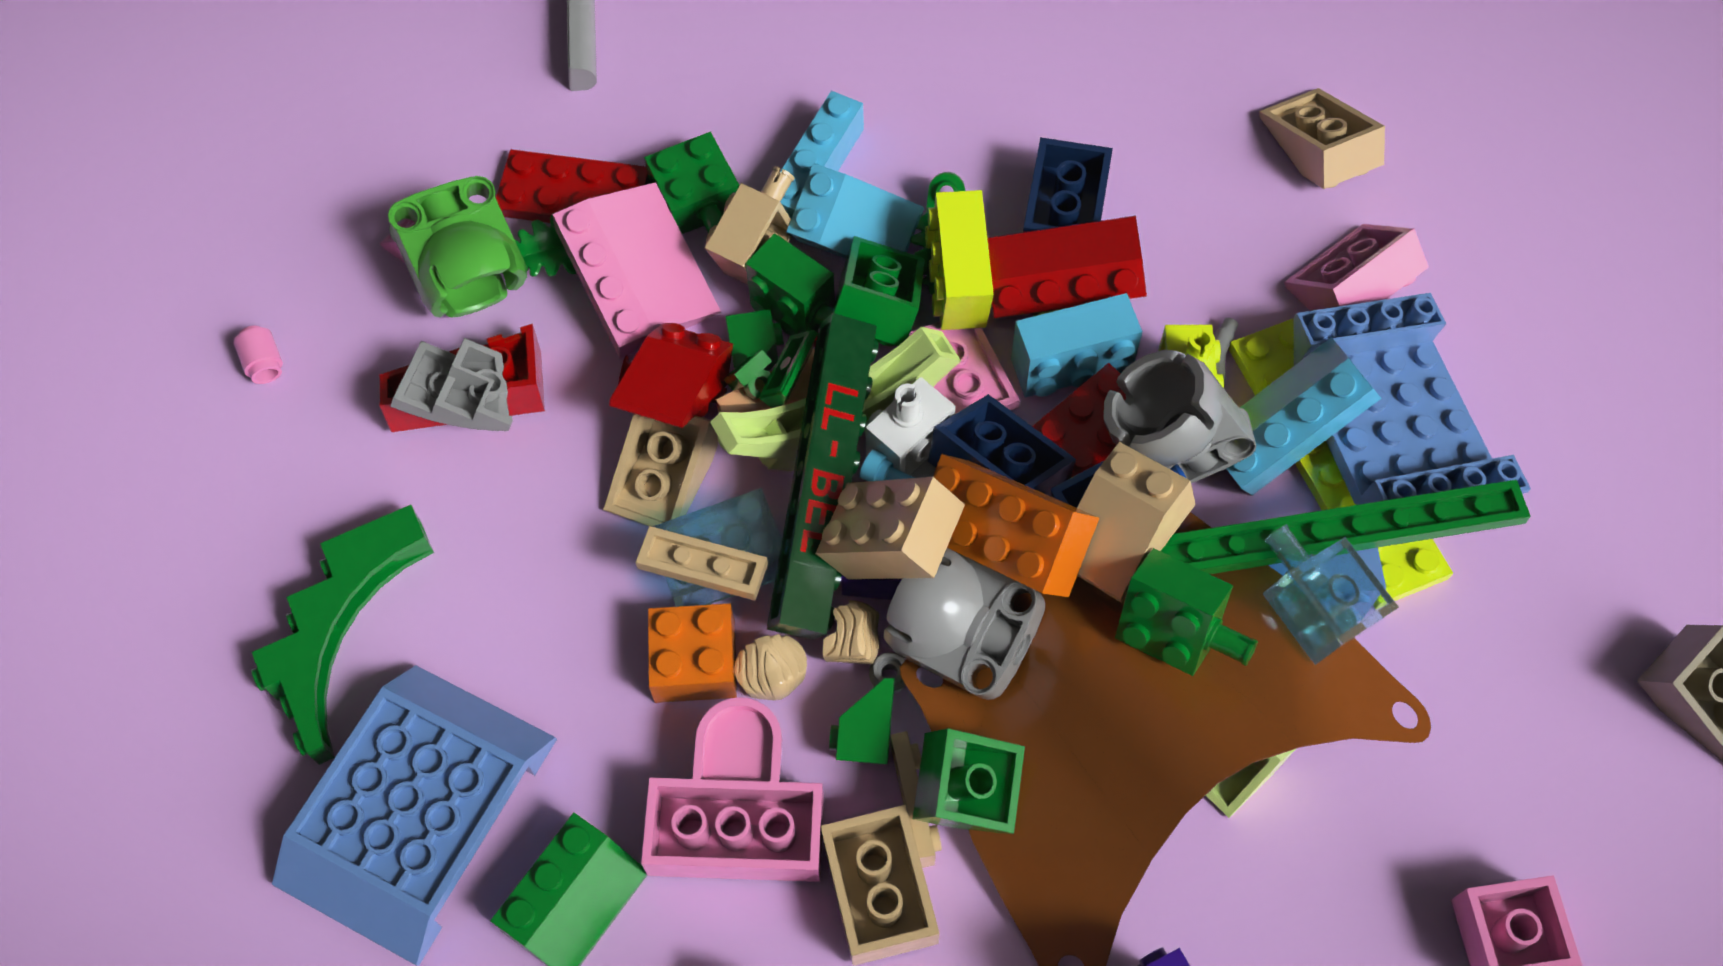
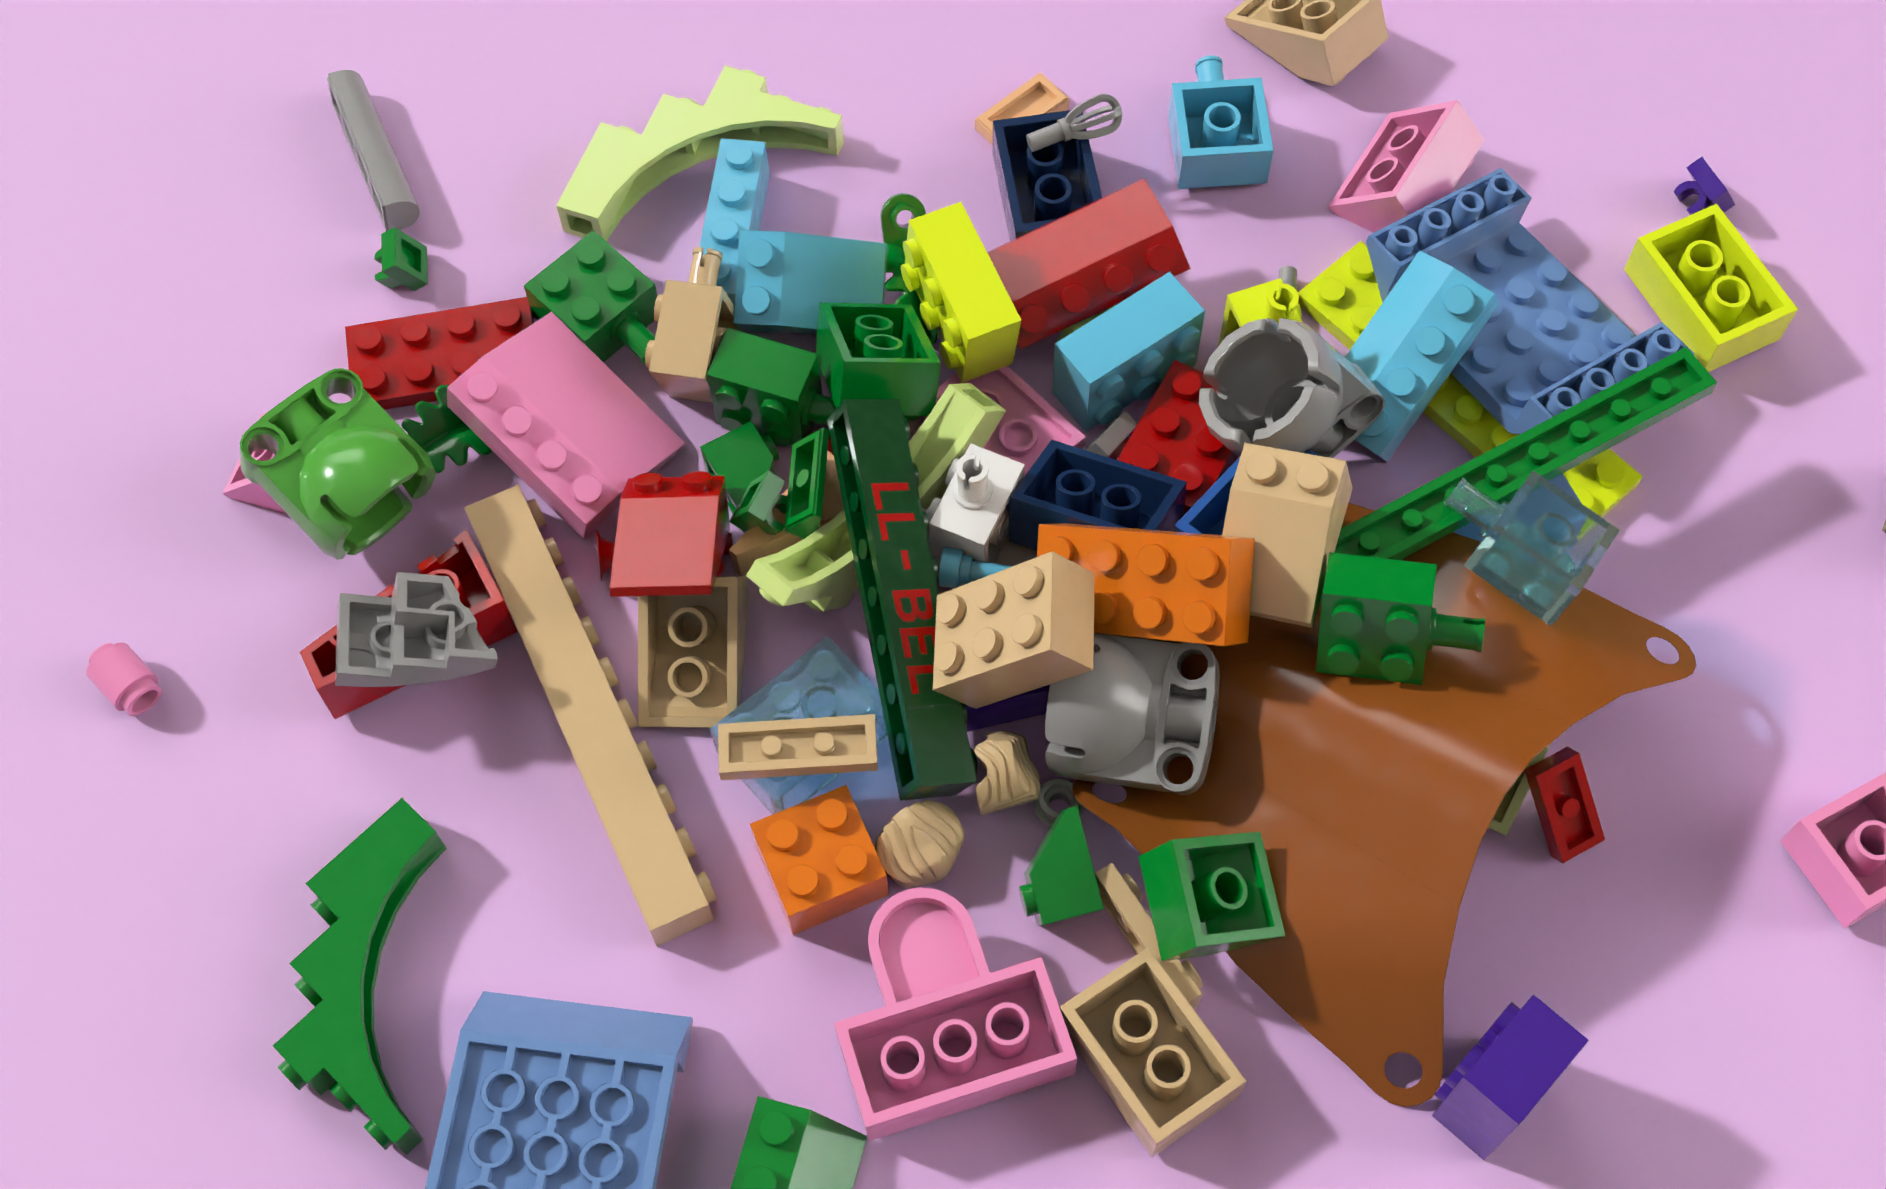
camera: 20 degrees left, 0 degrees up
none -> green tile [374,227,428,291]
none -> tan brick [464,485,717,946]
none -> yellowish green arch [556,66,844,242]
none -> light nougat tile [975,73,1070,145]
none -> light grey piece [1026,94,1122,152]
none -> light grey plate [1085,411,1138,460]
none -> medium azure brick [1168,55,1273,189]
none -> red plate [1524,746,1605,863]
none -> neon yellow brick [1624,204,1798,372]
none -> dark purple tile [1674,157,1735,215]

